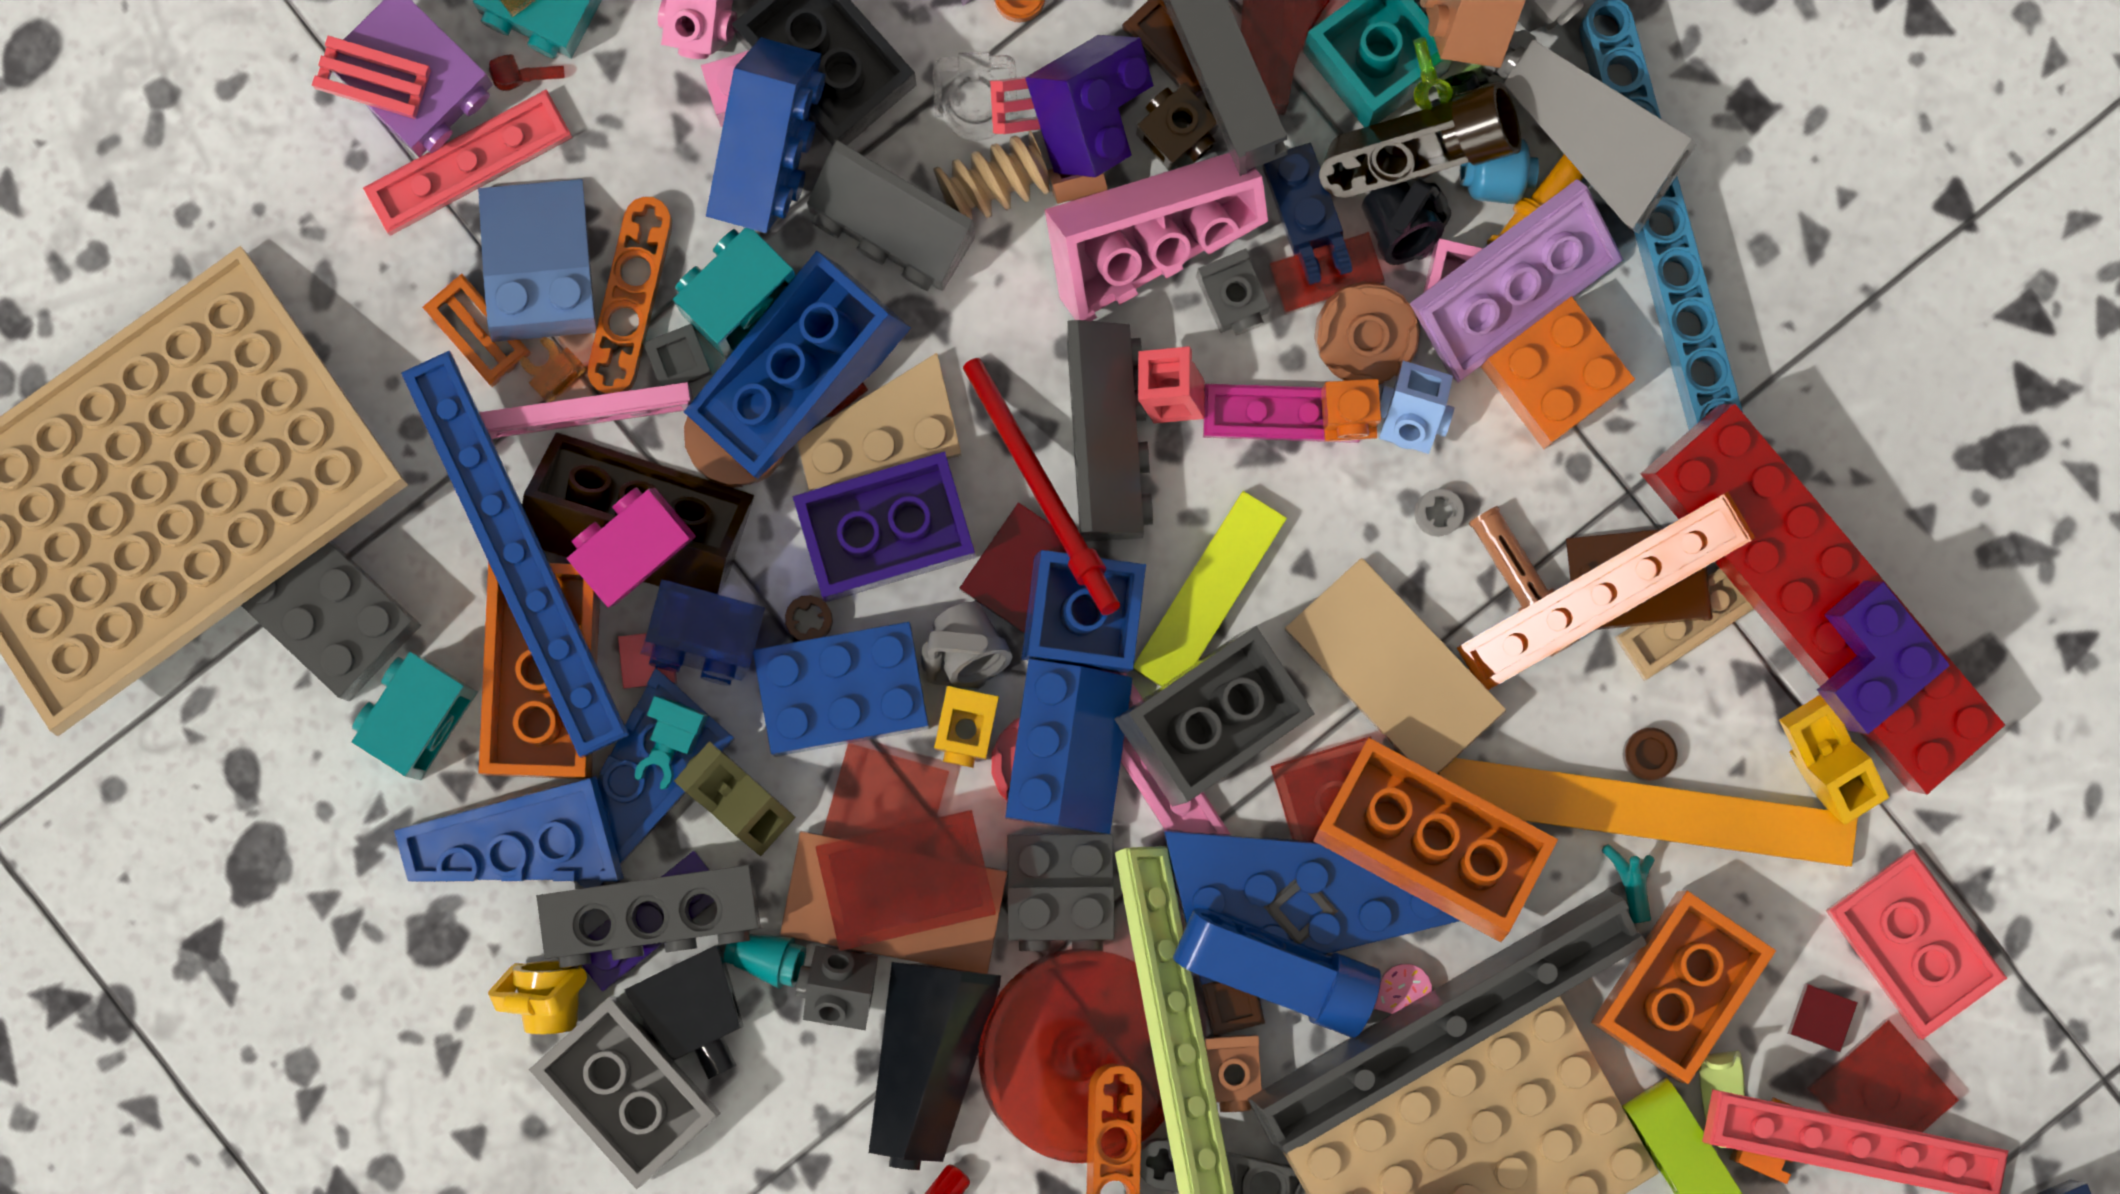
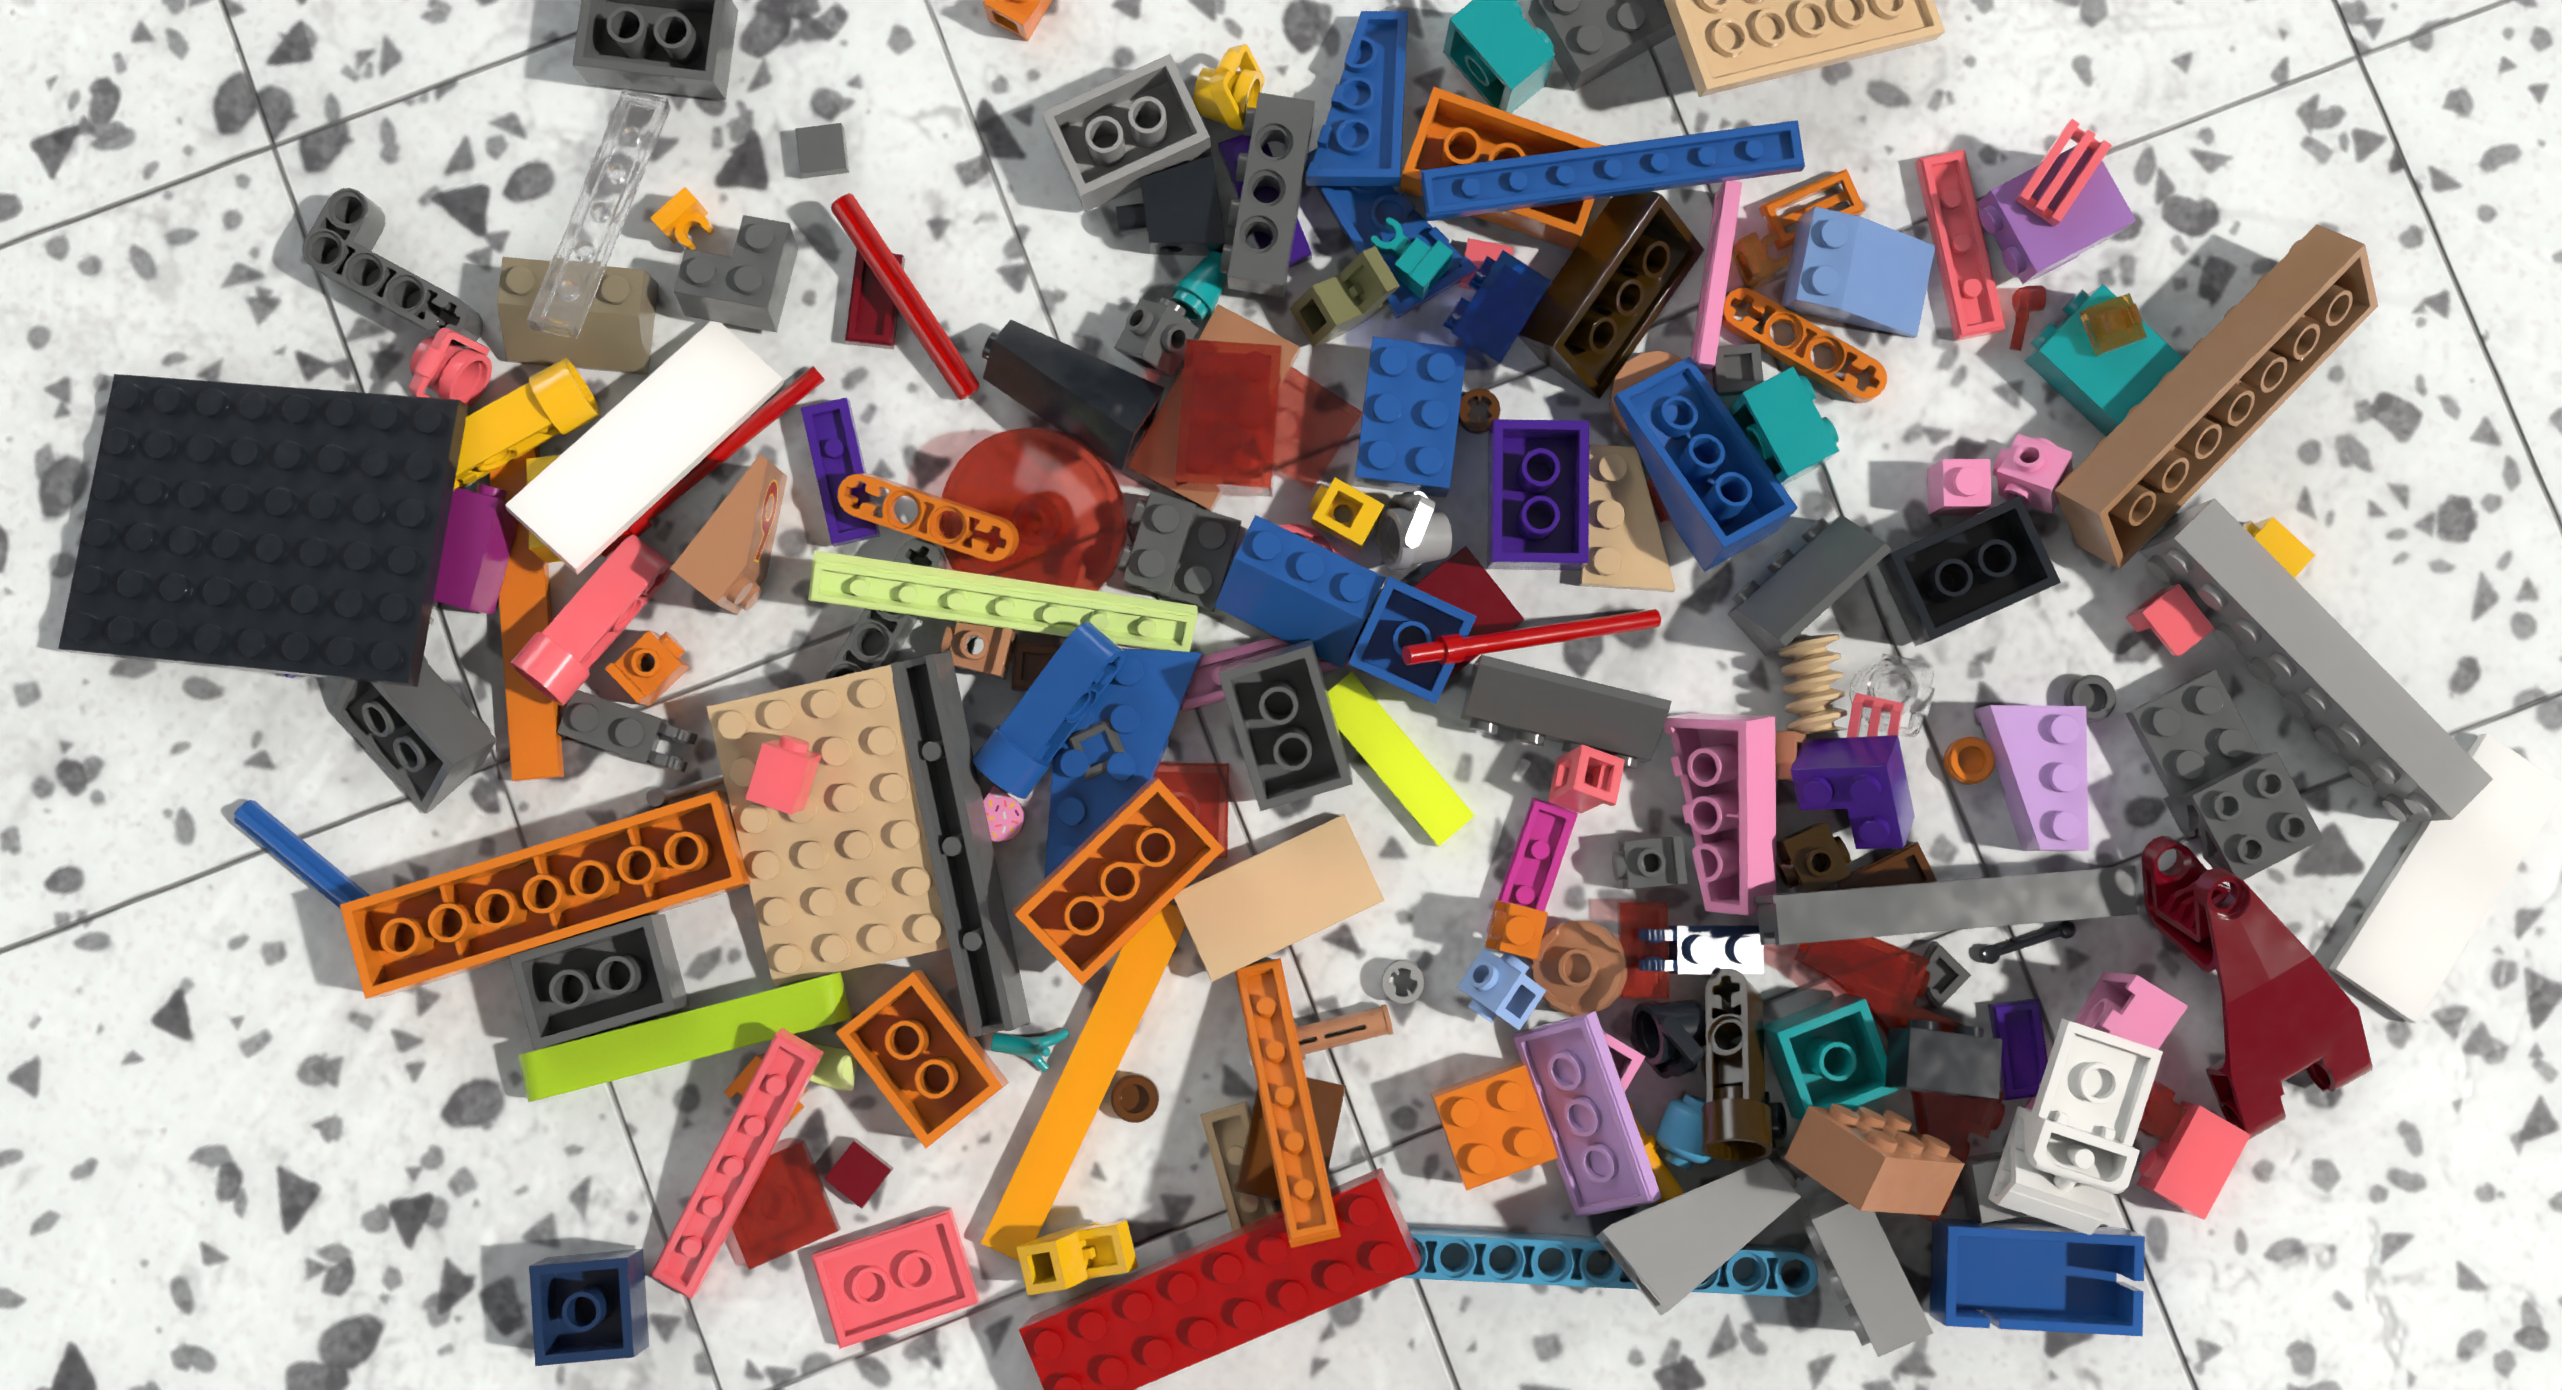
camera: 110 degrees right, 0 degrees up
dark pink brick [566,487,696,608] -> none
blue brick [706,37,825,233] -> none
clear neon green hand [1413,37,1452,110] -> none
dark purple brick [1817,581,1950,734] -> none

